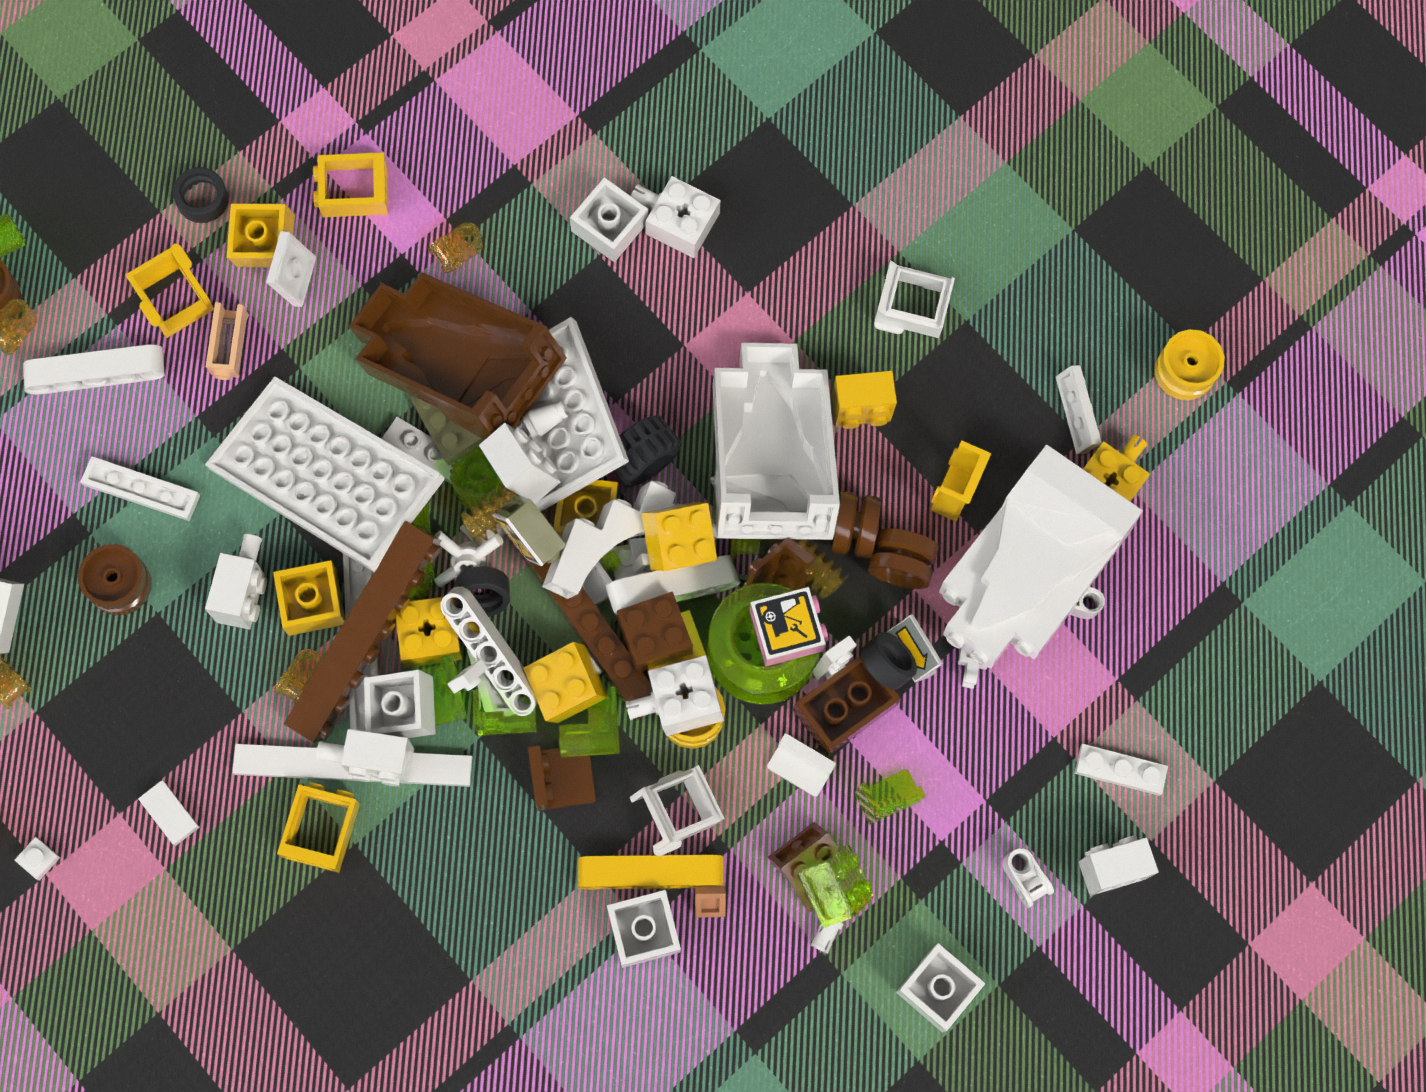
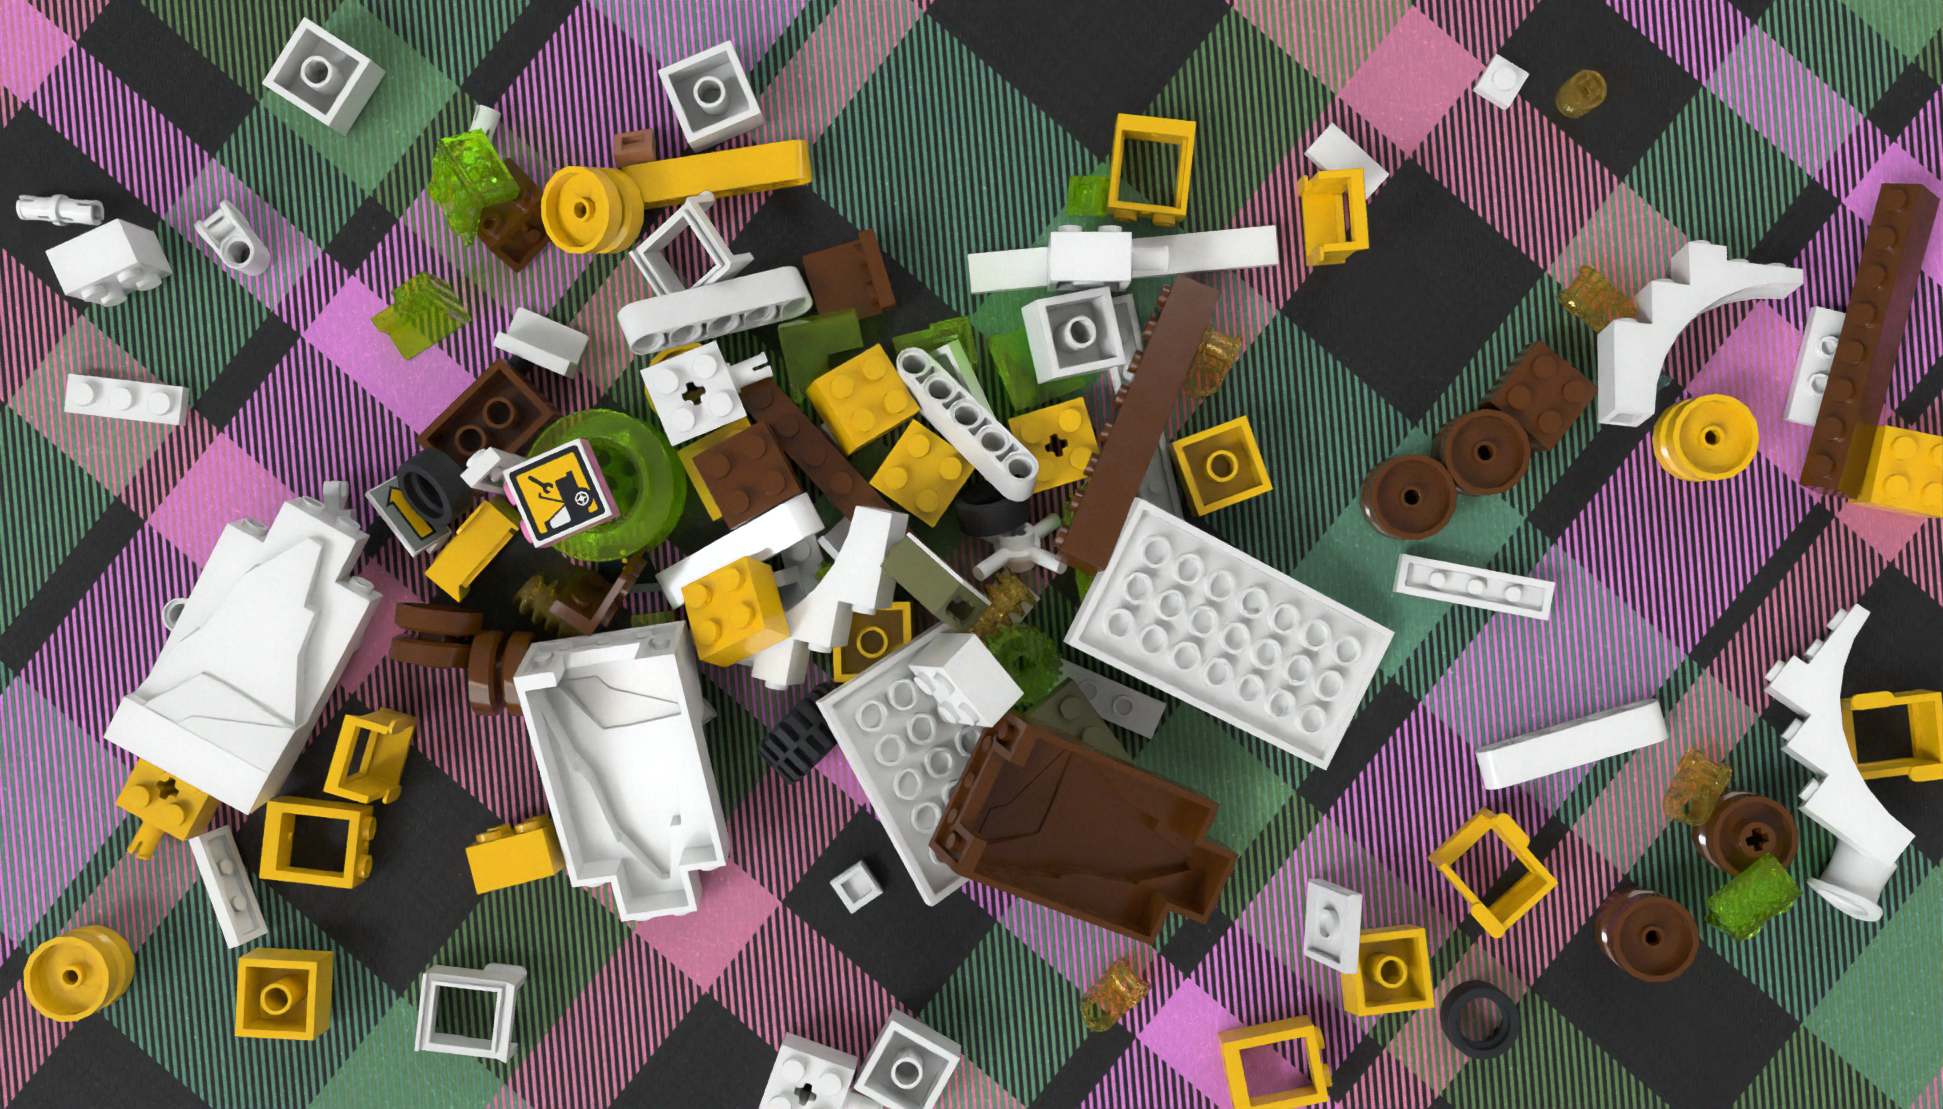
camera: 175 degrees right, 15 degrees up
white brick [205,534,267,629] -> none
light nougat window [206,302,249,380] -> none
white plate [447,660,488,693] -> none
white cone [523,401,568,437] -> none
none -> white pin [16,194,104,226]
none -> yellow brick [235,947,334,1040]
none -> yellow window [259,795,377,889]
none -> yellow piece [424,495,523,603]
none -> yellow wheel [541,166,644,254]
none -> white beam [617,266,813,355]
none -> white tile [830,859,884,914]
none -> yellow brick [869,419,976,528]
none -> clear neon green plate [1066,176,1110,217]
none -> yellow piece [1297,168,1369,266]
none -> reddish brown wheel [1359,454,1457,540]
none -> reddish brown brick [1477,340,1598,453]
none -> reddish brown wheel [1595,886,1699,982]

